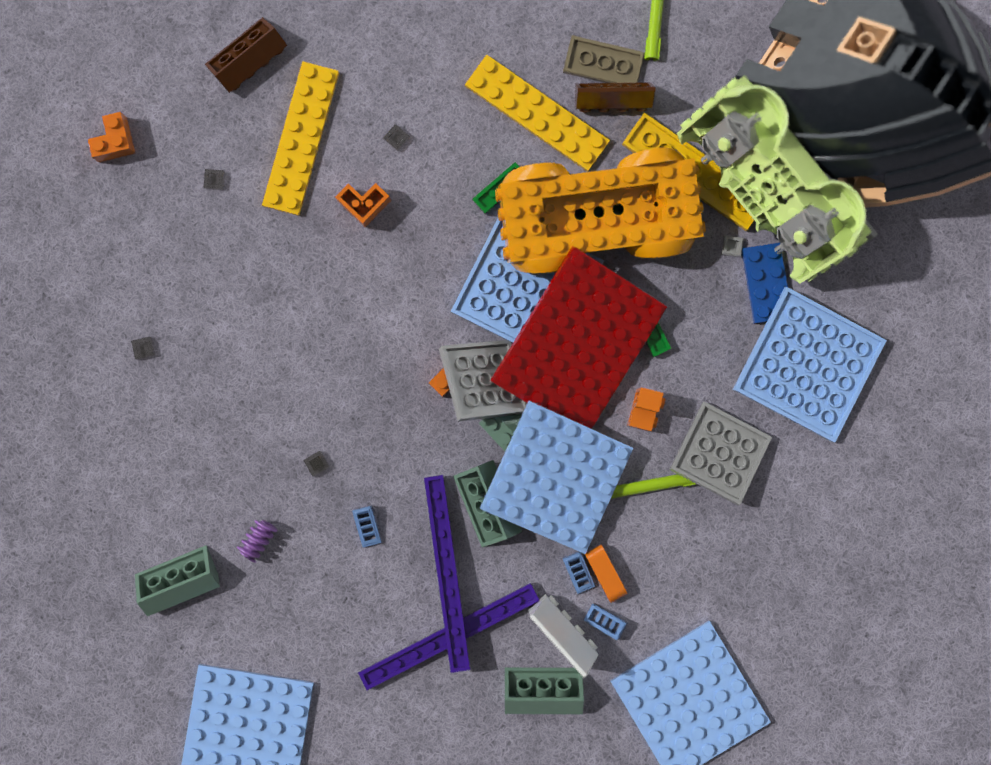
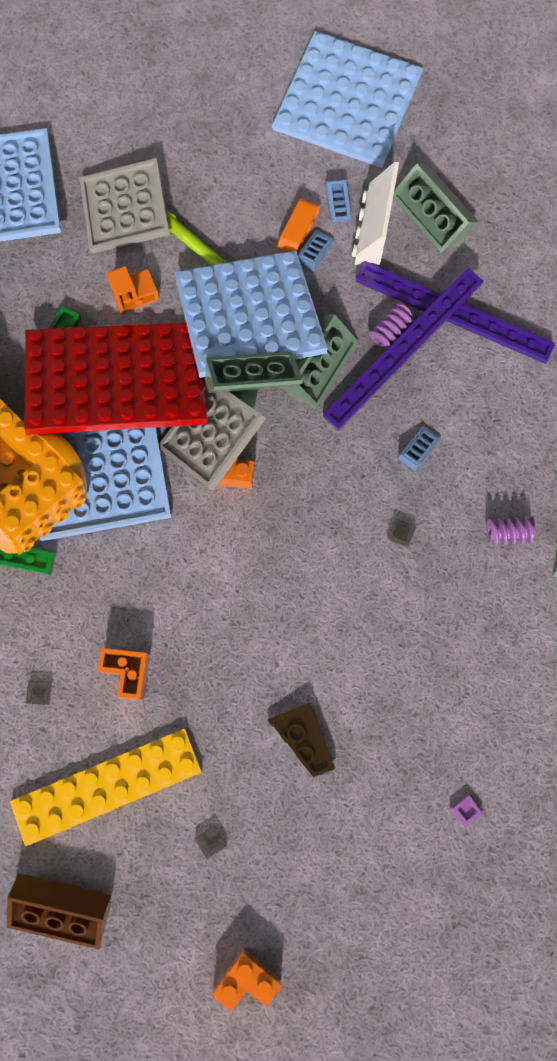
camera: 130 degrees left, 10 degrees down
clear smoke tile [131,336,155,360] -> none
none -> sand green slope [205,352,303,393]
none -> dark brown wing [268,703,336,778]
none -> medium lavender piece [368,303,413,349]
none -> medium lavender tile [450,794,483,828]

